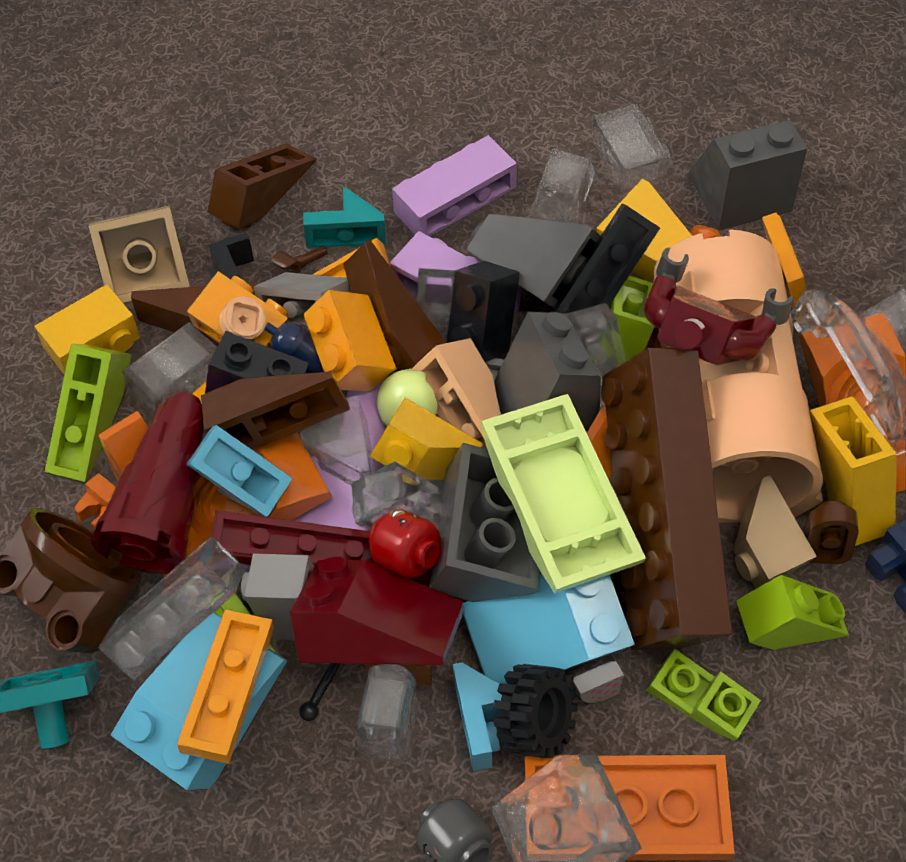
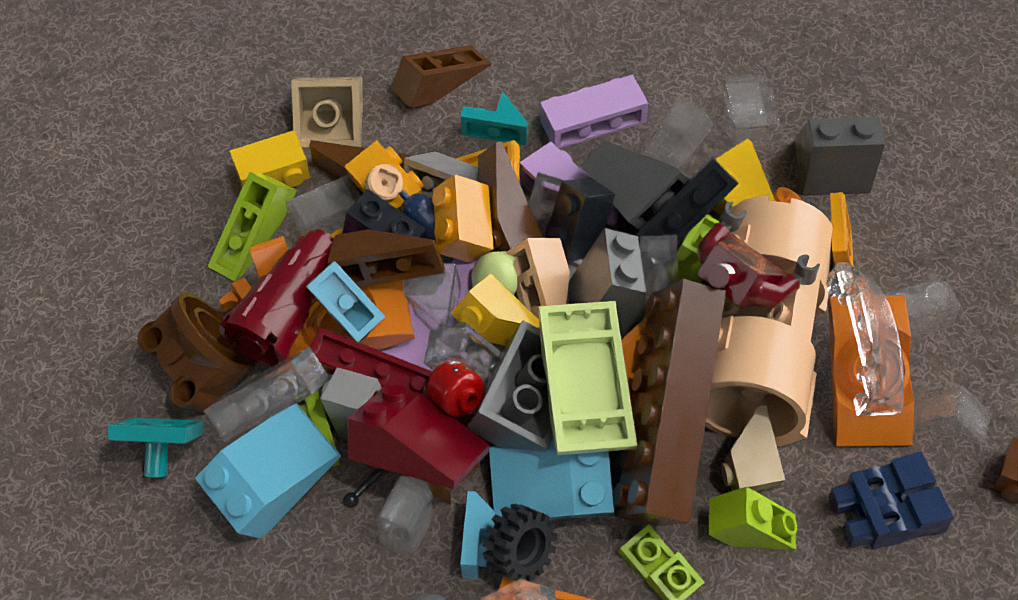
camera: 15 degrees right, 0 degrees up
light orange plate [177,610,274,764] -> none
black bracket [208,233,254,280] -> none
reddish brown hand [272,246,328,276] -> none
light grey tile [572,661,624,703] -> none
reddish brown plate [805,501,859,564] -> none
yellow slope [810,396,897,546] -> none

